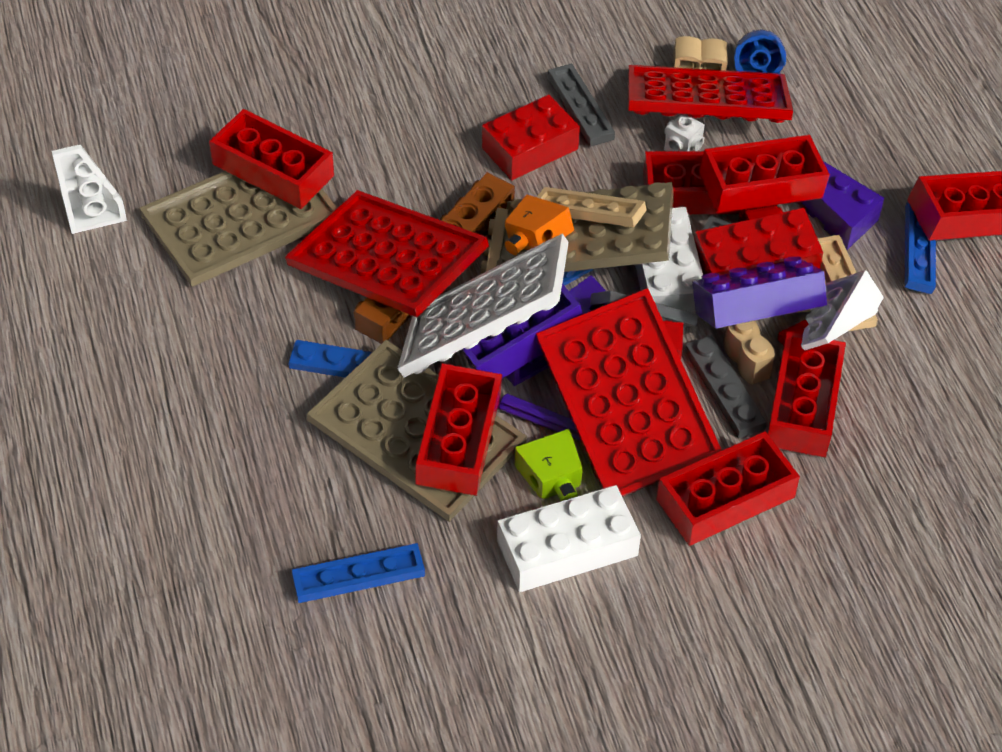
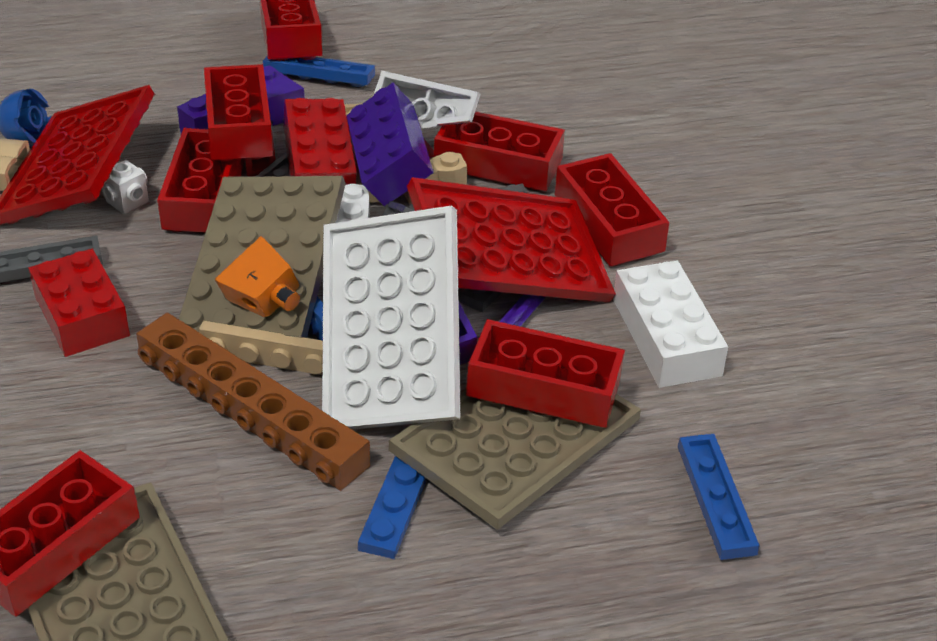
camera: 85 degrees left, 10 degrees down
red plate [285,190,489,317] -> none
lime torso [515,429,582,501] -> none
tan plate [537,187,646,227] -> none

